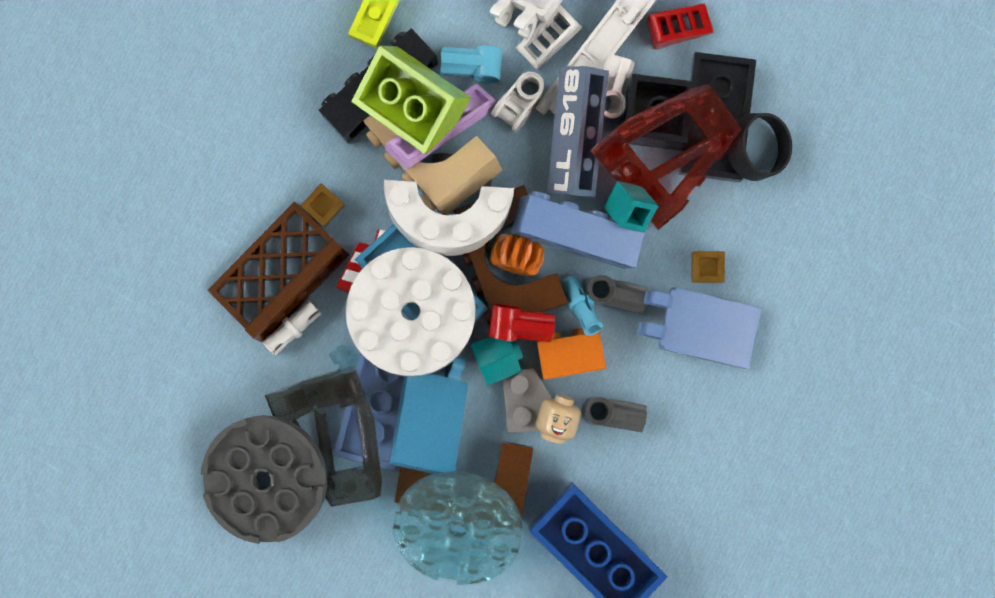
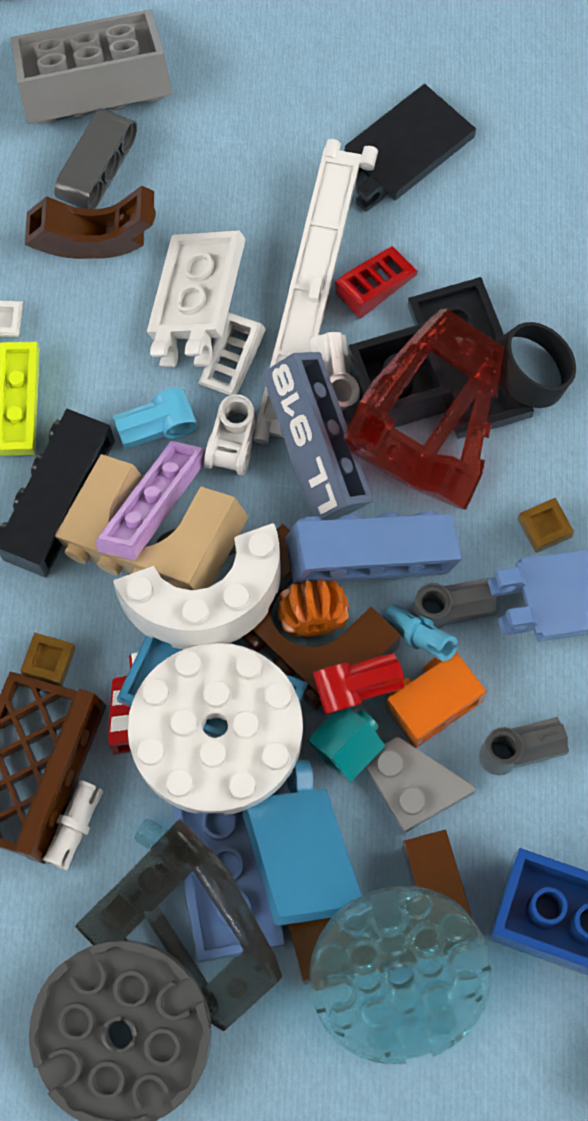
camera: 20 degrees left, 15 degrees down
lime slope [351,46,471,154] -> none
tan head [536,394,581,444] -> none
teal brick [604,181,658,233] -> none

